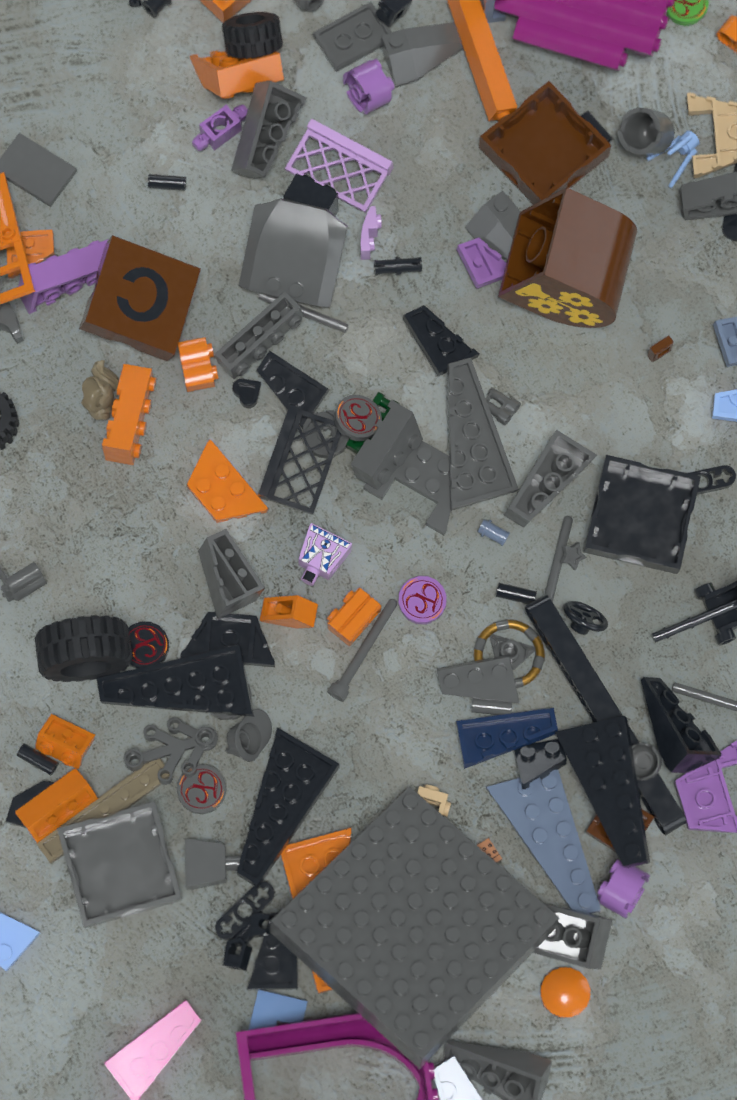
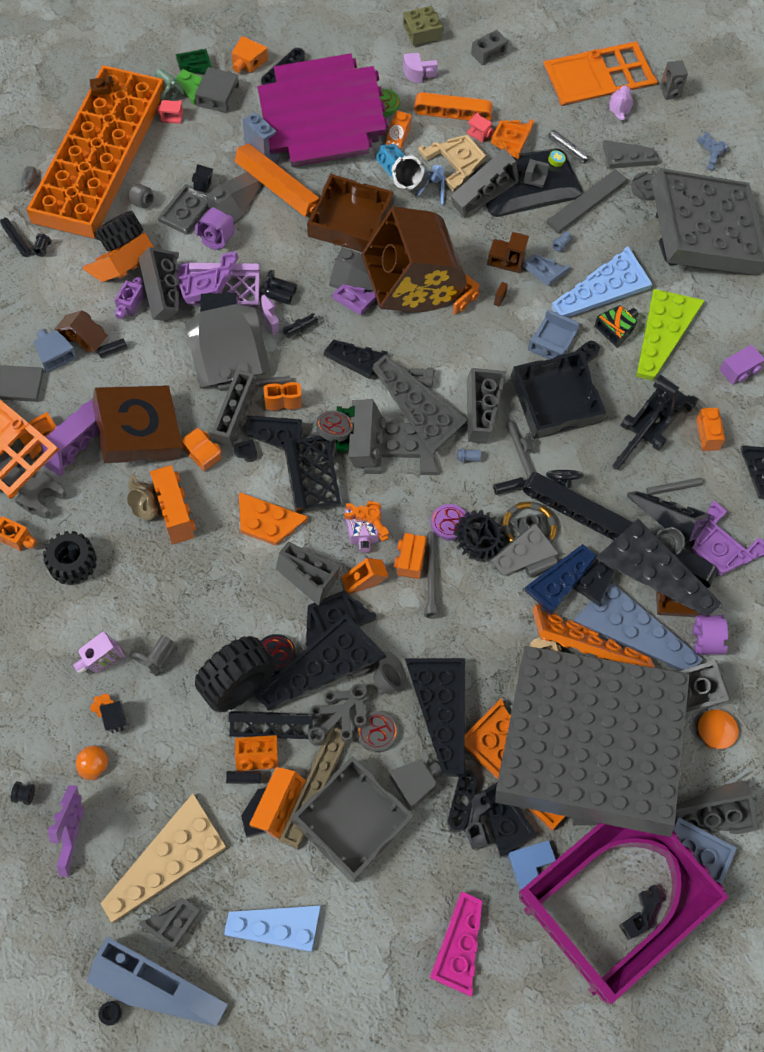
camera: 30 degrees left, 10 degrees down
none -> sand blue torso [34,329,77,373]
none -> reddish brown brick [54,310,108,353]
none -> medium lavender wing [177,251,239,303]
none -> black fence [228,711,313,739]
none -> black piece [261,270,297,305]
none -> orange brick [264,382,302,411]
none -> orange piece [344,501,389,542]
none -> dark azure bracket [375,144,406,179]
none -> orange slope [385,110,412,150]
none -> orange bracket [453,273,480,315]
none -> black gear [453,510,506,561]
none -> reddish brown brick [487,232,529,273]
none -> sand blue panel [528,310,579,359]
none -> orange wing [533,603,655,668]

